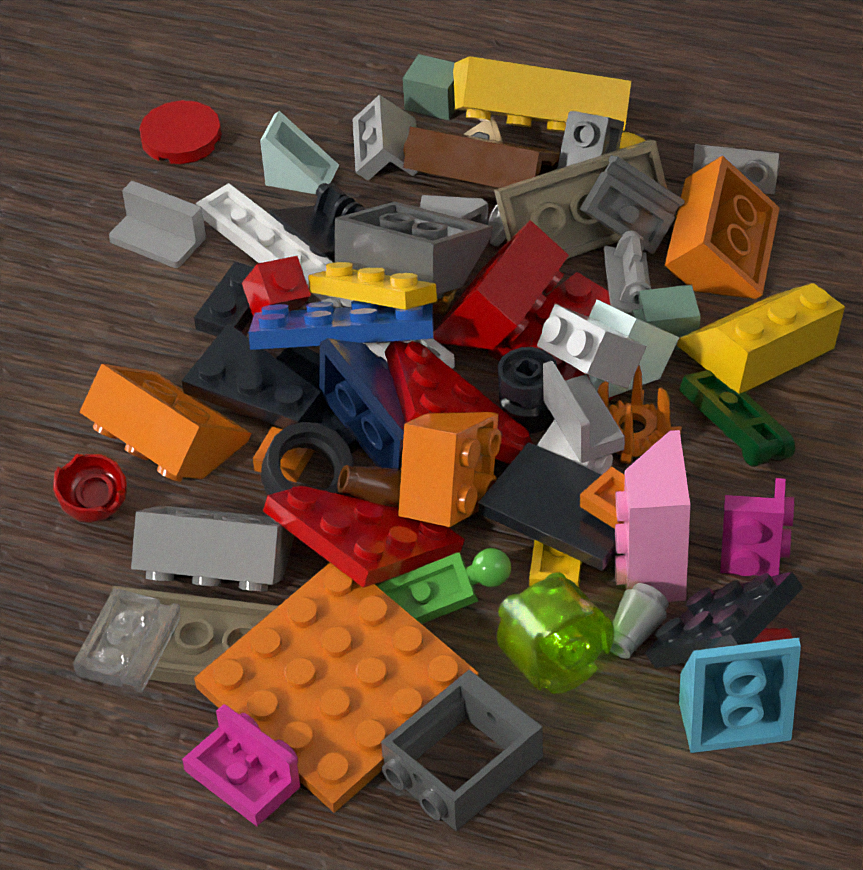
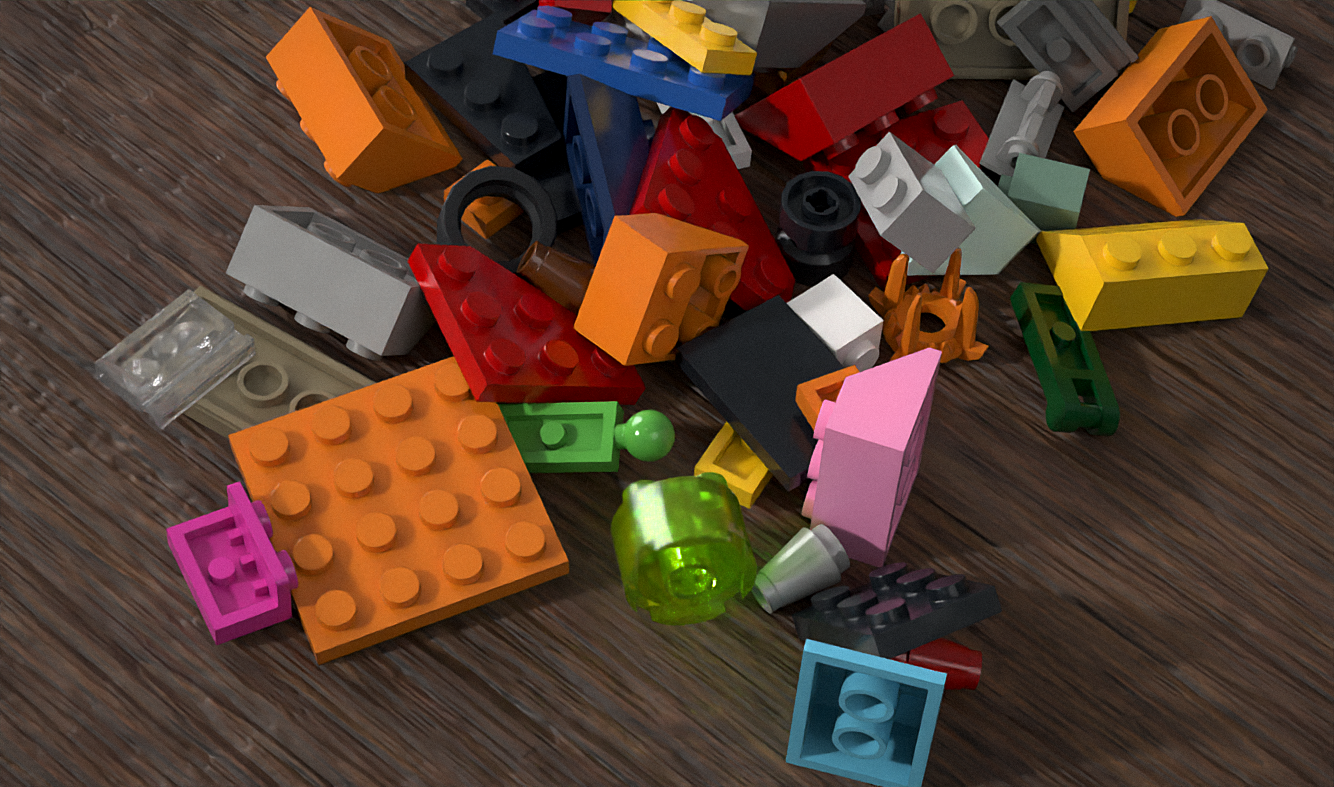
camera: 15 degrees right, 5 degrees up
red hair [53,453,127,523] -> none
dark grey window [381,670,543,831] -> none
light grey panel [543,361,625,463] -> none
dark pink bracket [720,478,794,576] -> none

